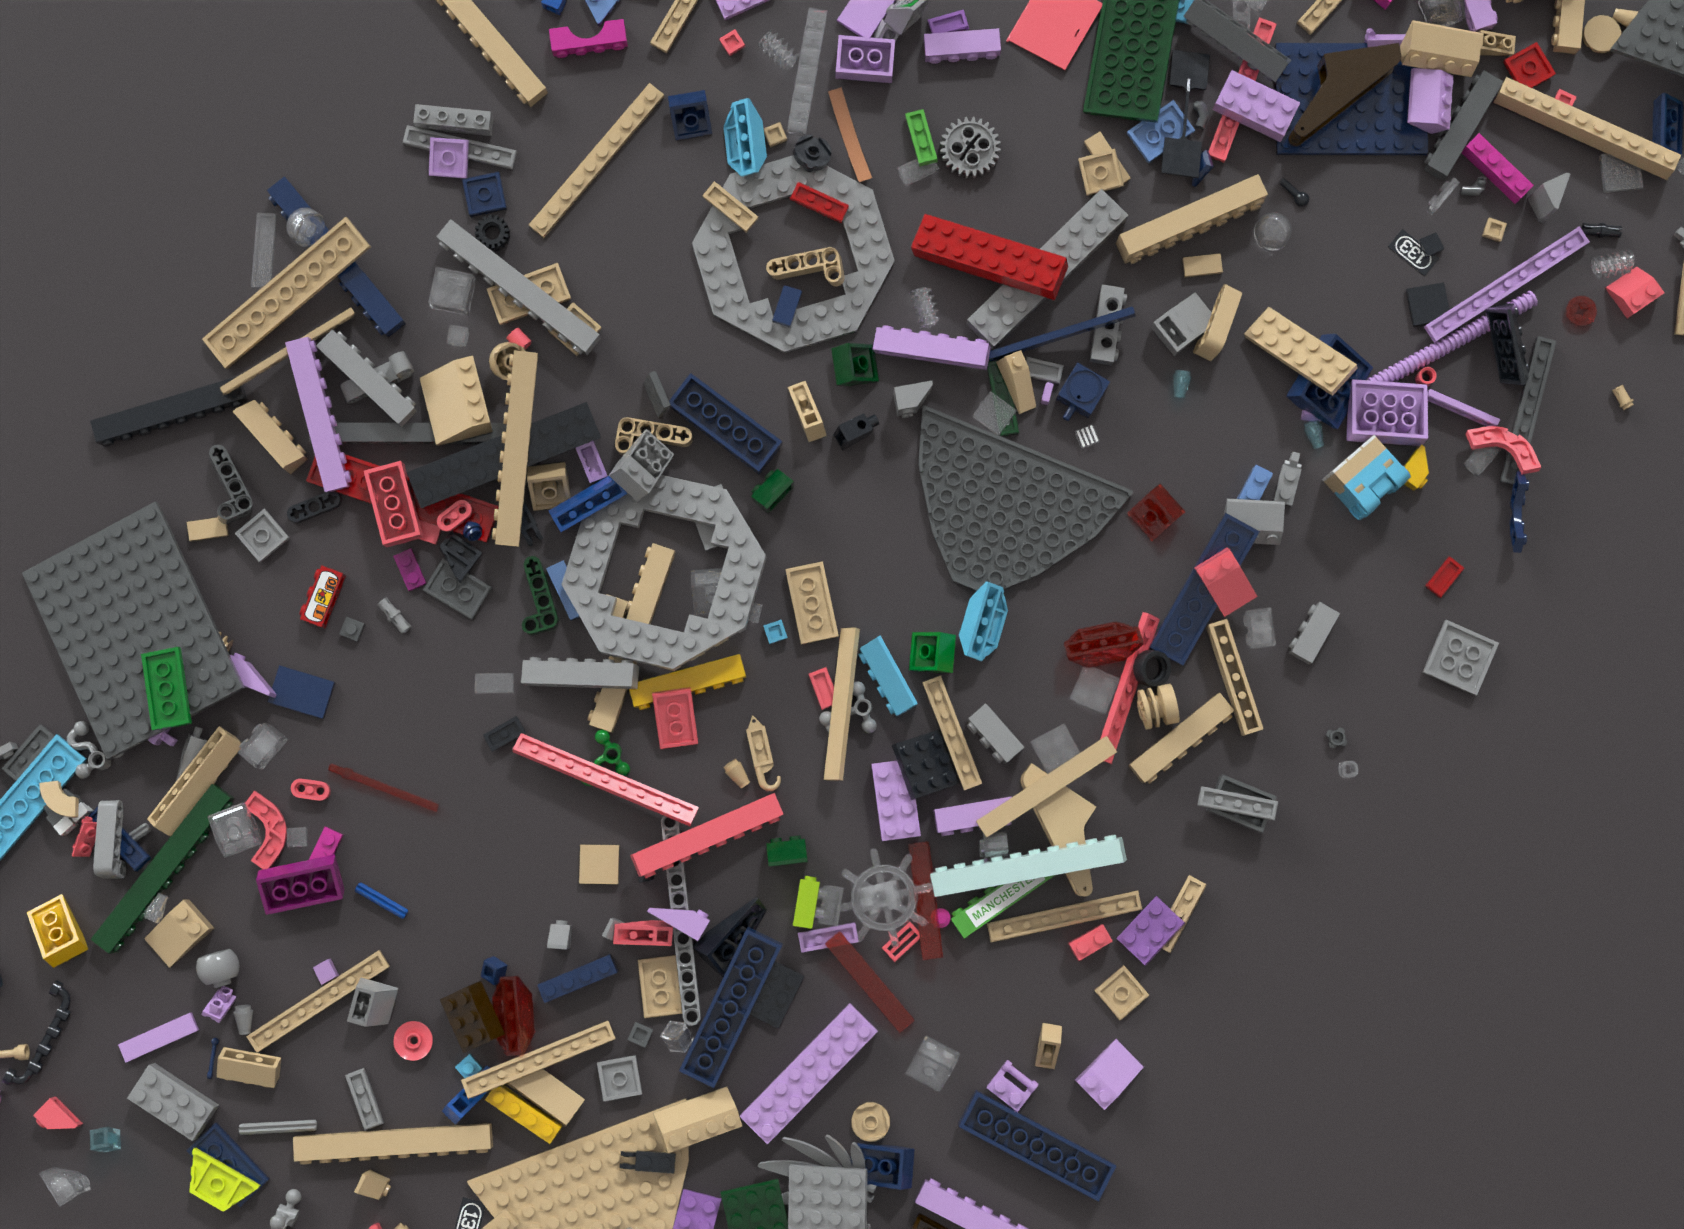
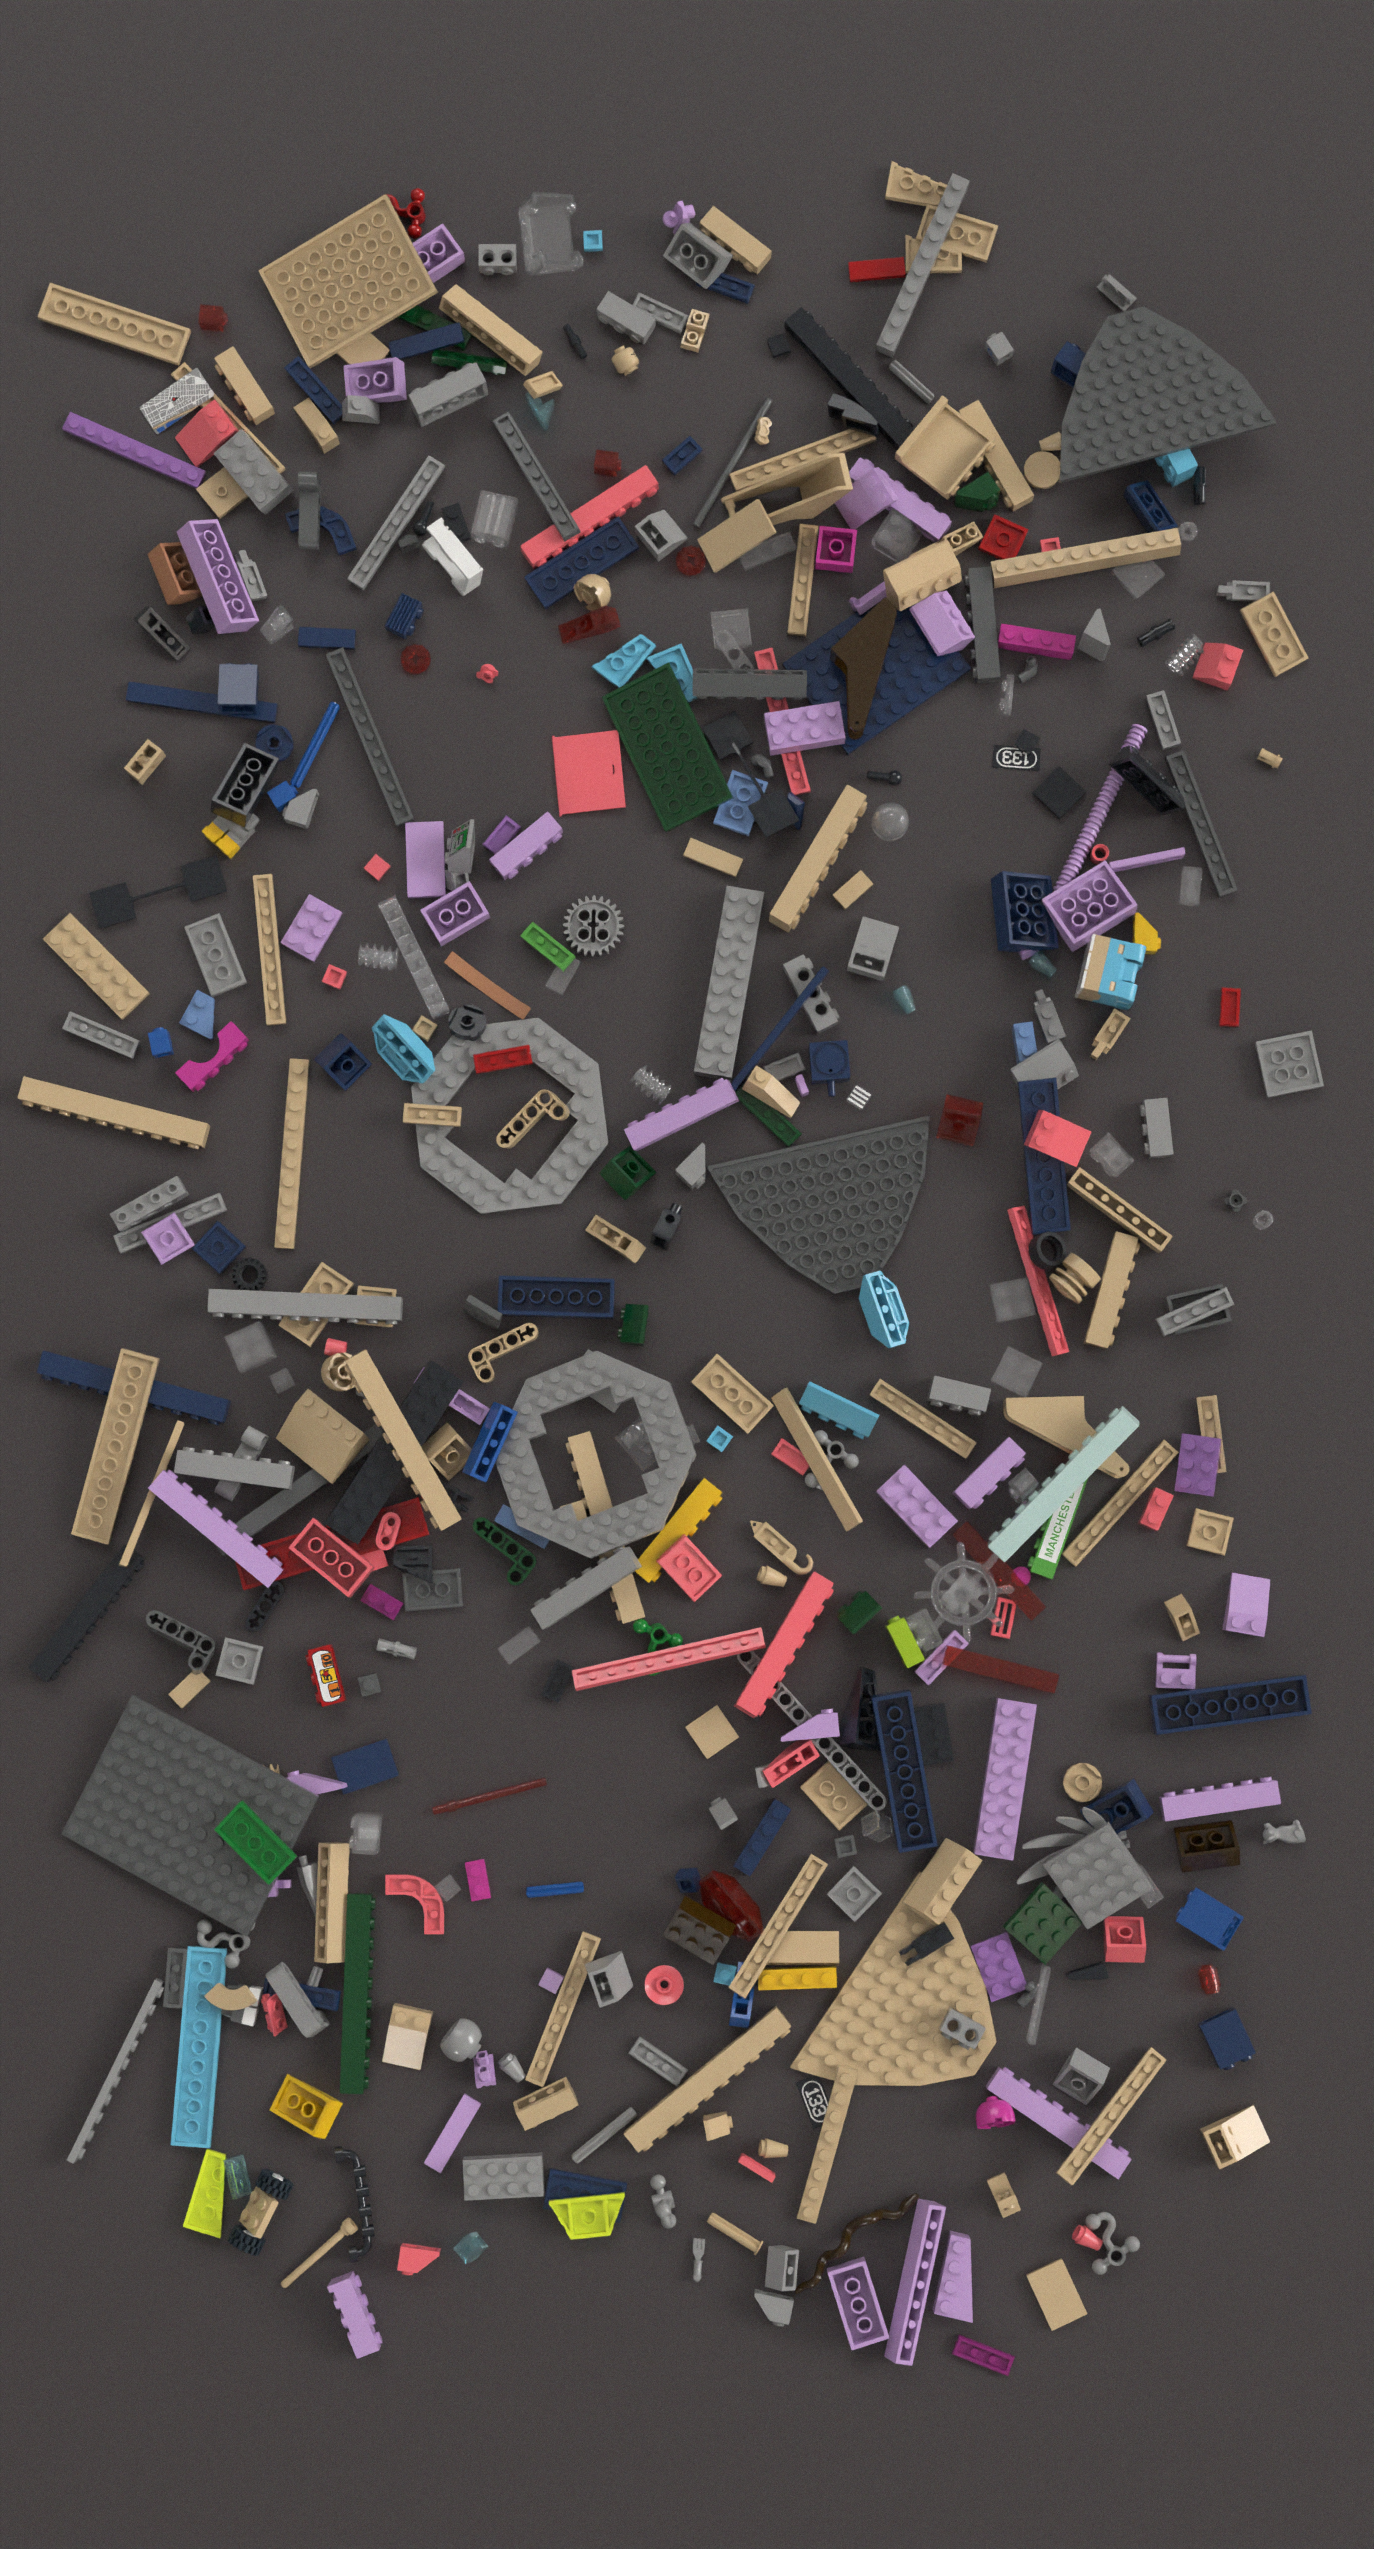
camera: 30 degrees left, 0 degrees up
clear slope [39,1167,91,1207] -> none
clear cone [144,893,169,923] -> none
dark blue hinge [207,1038,219,1079] -> none
clear slope [208,802,261,858] -> none
tan slope [233,400,308,474] -> none
clear tile [251,213,277,289] -> none
magenta brick [256,855,345,915] -> none
clear cylinder [286,208,325,247] -> none
coral plate [291,779,331,801] -> none
dark blue plate [463,521,482,541] -> none
light grey slope [609,429,674,501] -> none
dark blue tile [772,285,802,328] -> none
black plate [892,729,960,800] -> none
clear slope [905,1036,961,1092] -> none
green slope [909,632,956,673] -> none
red brick [911,214,1069,300] -> none
clear piece [972,391,1017,436] -> none
tan tile [976,736,1117,838] -> none
clear red wedge [1064,622,1144,668] -> none
tan tile [1078,149,1124,196] -> none
tan beam [1193,284,1242,361] -> none
tan plate [1244,307,1358,396] -> none
lavender plate [1424,226,1590,342] -> none
coral plate [1465,426,1541,475] -> none
tan tile [1482,218,1507,242] -> none
dark blue plate [1510,471,1529,553] -> none
clear red gear [1566,296,1597,326] -> none
none -> dark green slope [954,472,1000,512]
none -> tan hinge [1090,1008,1131,1060]
none -> light grey plate [1145,690,1181,750]

